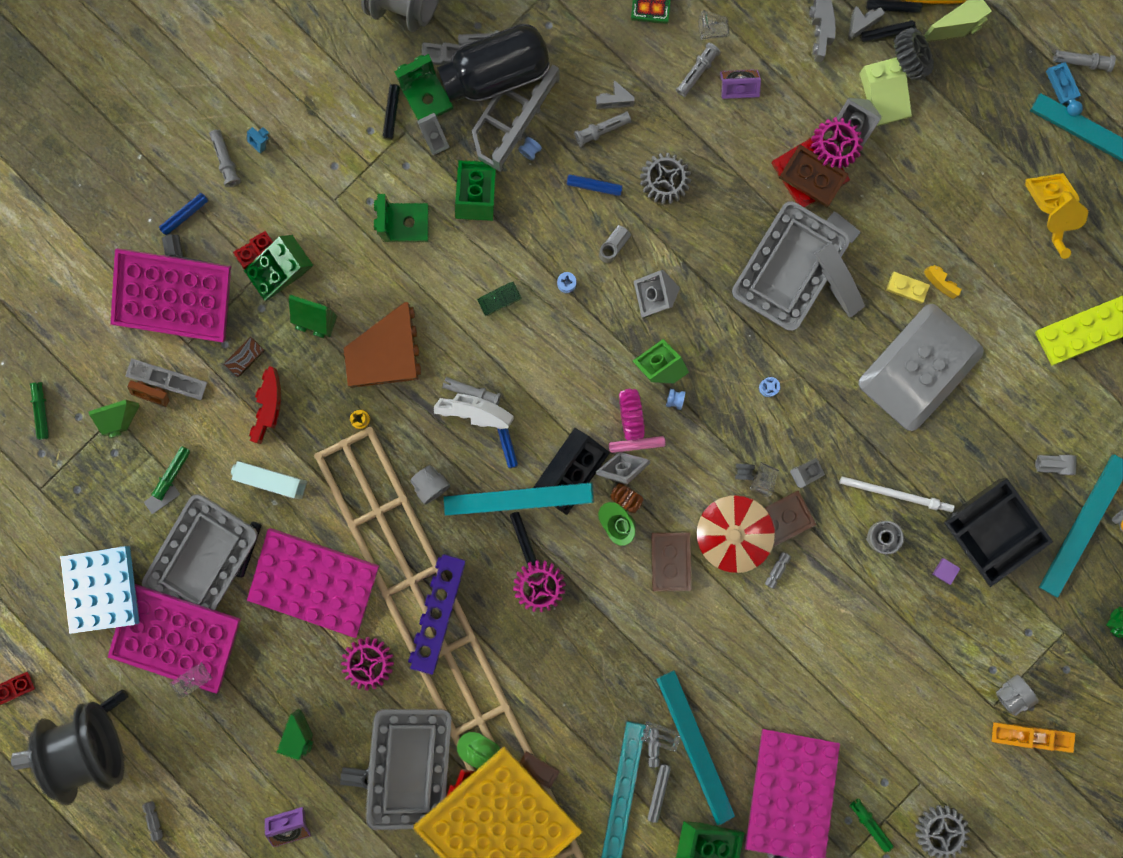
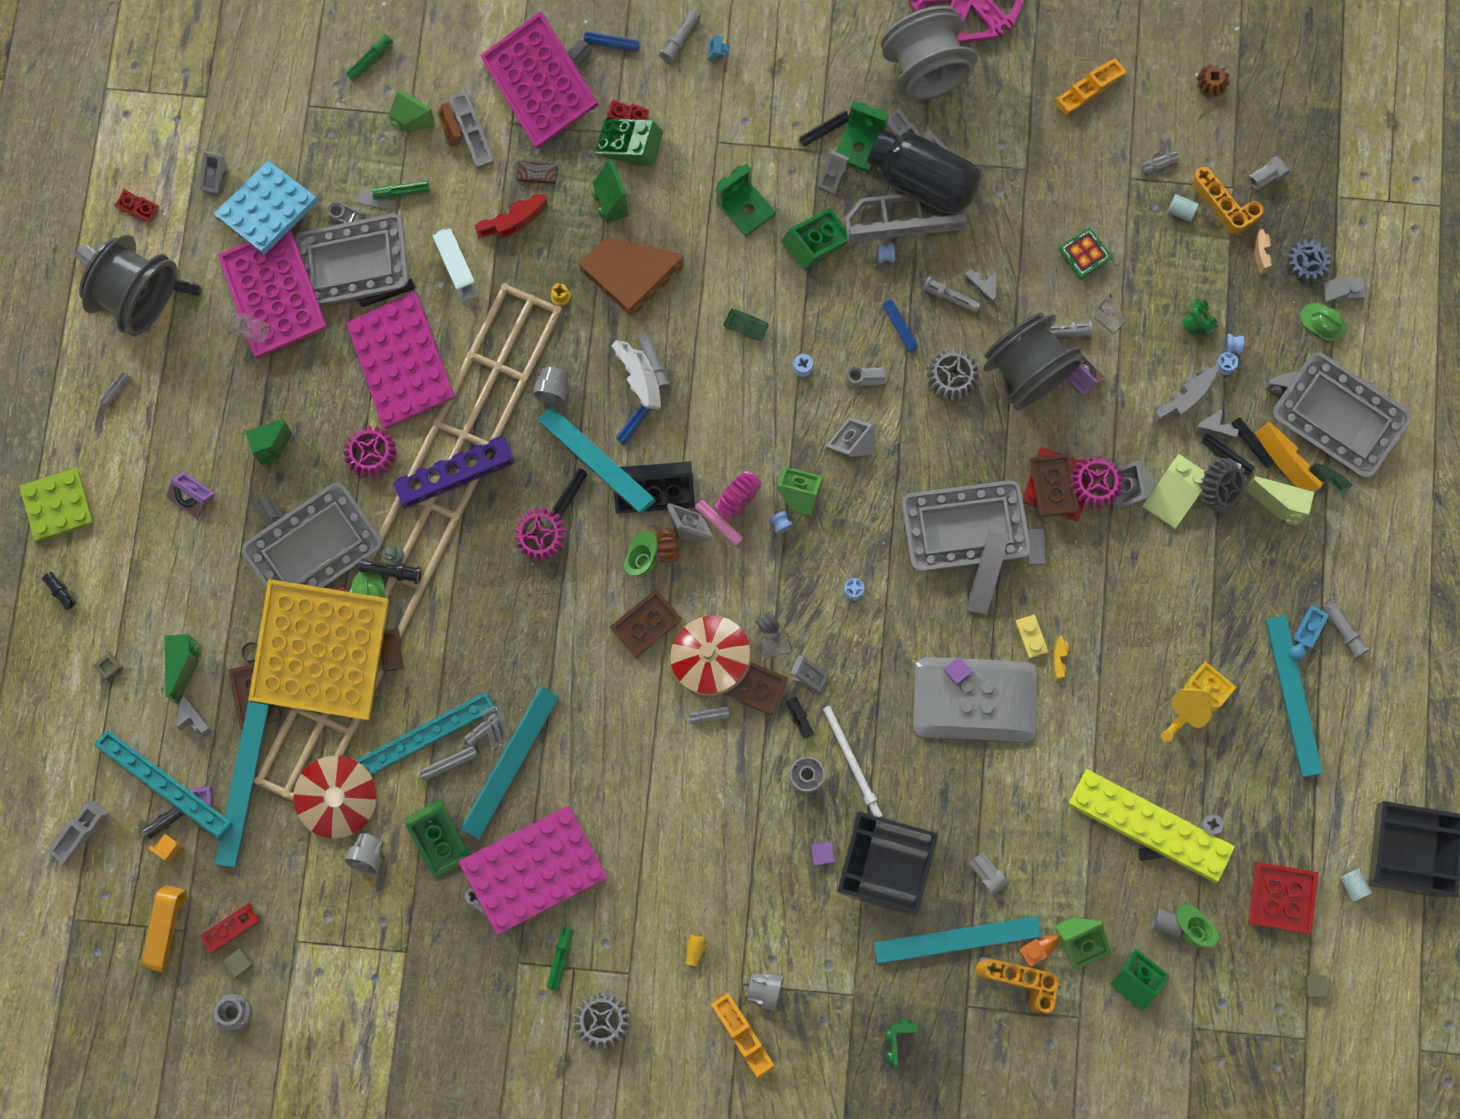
camera: 50 degrees right, 10 degrees down
none -> light grey slope [199,151,228,193]
none -> light grey piece [327,202,367,225]
none -> black pin [359,559,422,584]
none -> sand green plate [382,546,404,565]
none -> yellow cone [685,934,707,967]
none -> black pin [785,697,814,739]
none -> medium lavender tile [943,657,973,686]
none -> dark grey wheel [983,313,1086,410]

